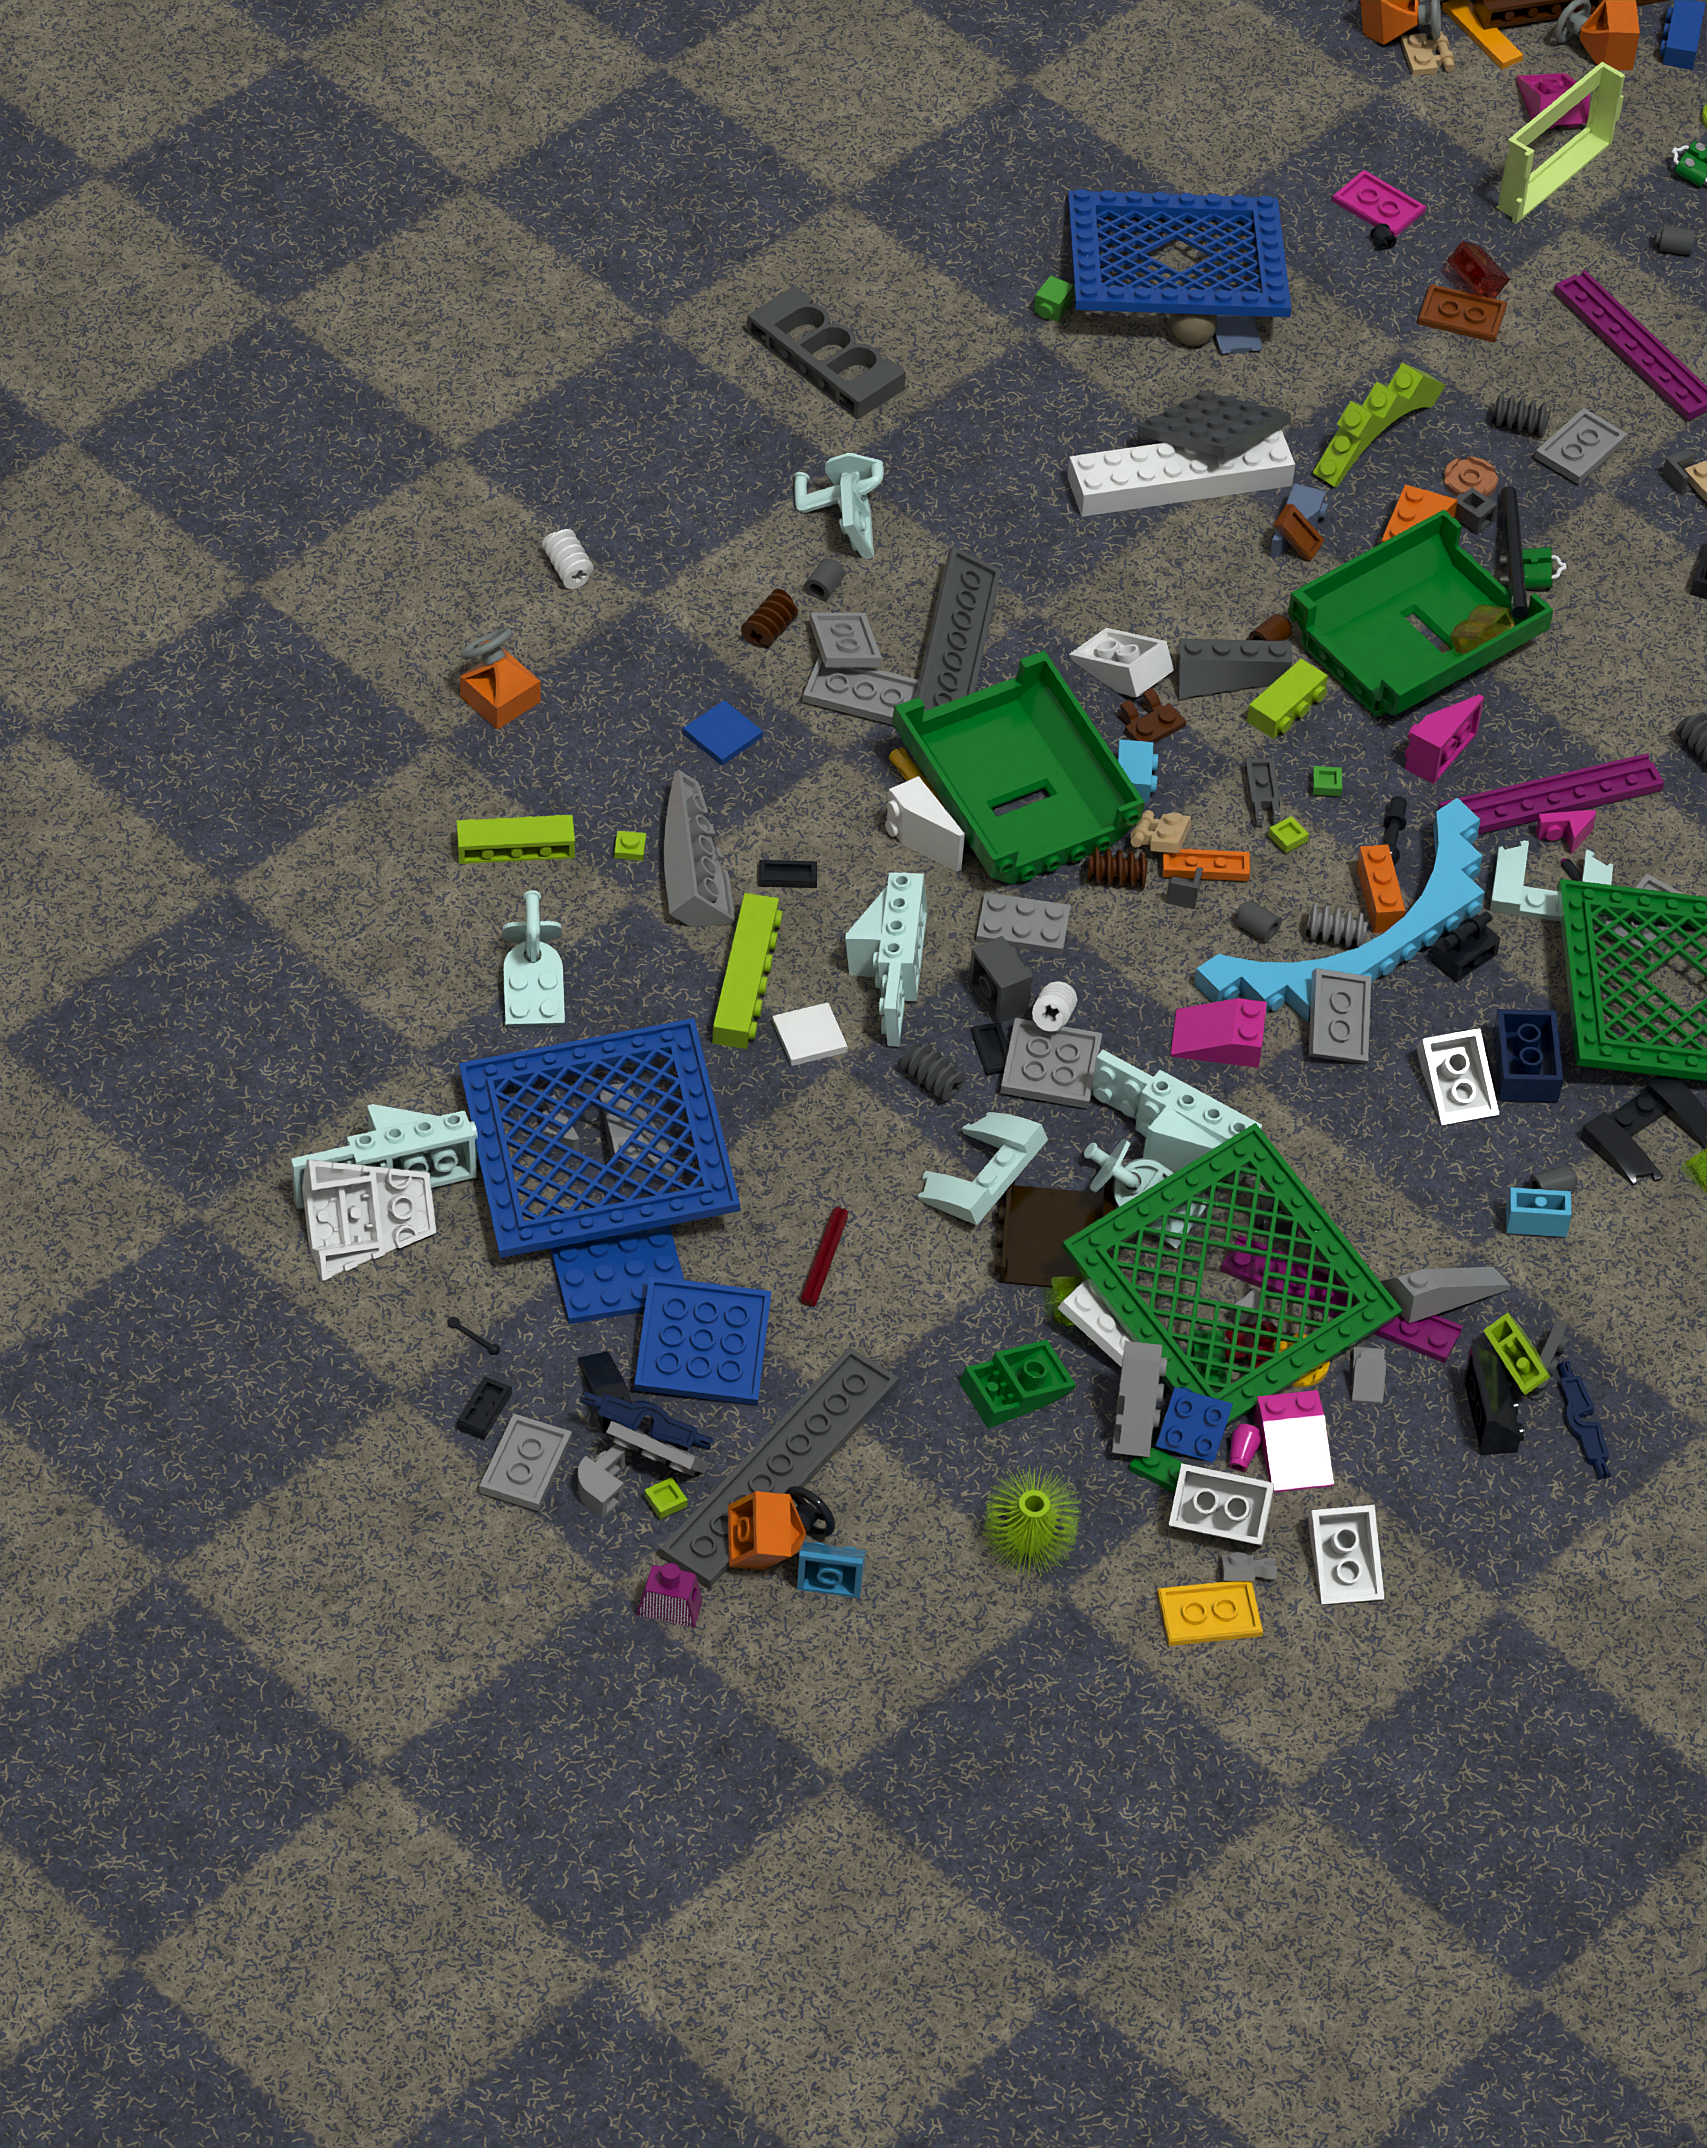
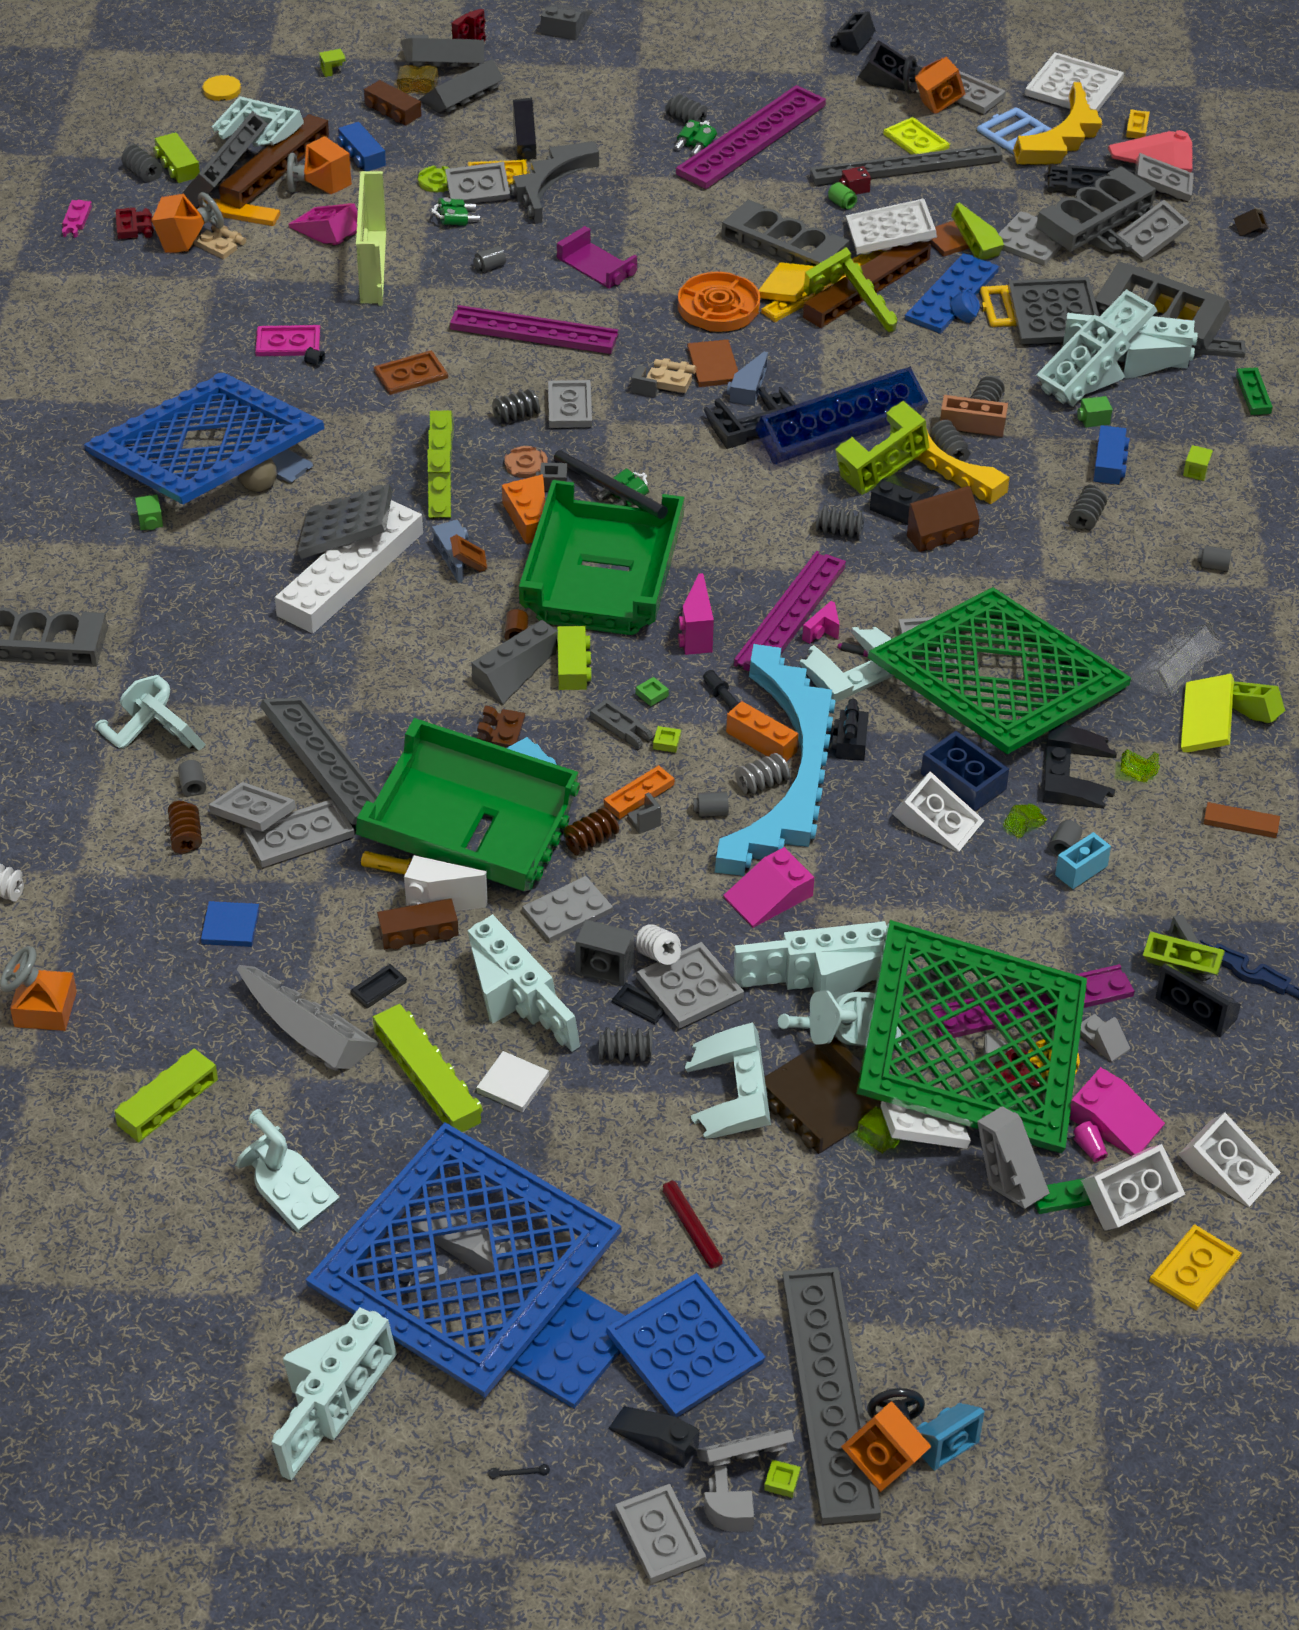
camera: 40 degrees left, 5 degrees down
white wedge [302,1159,436,1281] -> none
black plate [457,1376,512,1439] -> none
dark blue piece [580,1390,713,1450] -> none
lime plate [614,831,646,861] -> none
magenta torso [636,1563,703,1628] -> none
green slope [959,1339,1076,1429] -> none
lime piece [982,1465,1081,1577] -> none
white slope [1069,628,1174,697] -> none
tan plate [1130,810,1191,853] -> none
blue hinge [1155,1386,1233,1462] -> none
light grey plate [1221,1552,1277,1581] -> none
light grey plate [1309,968,1371,1064] -> none
light grey wedge [1380,1267,1510,1323] -> none
clear red brick [1447,240,1510,299] -> none
clear yellow brick [1451,604,1515,653] -> none
none -> reddish brown brick [377,898,459,949]
none -> clear neon green bracket [1003,804,1047,838]

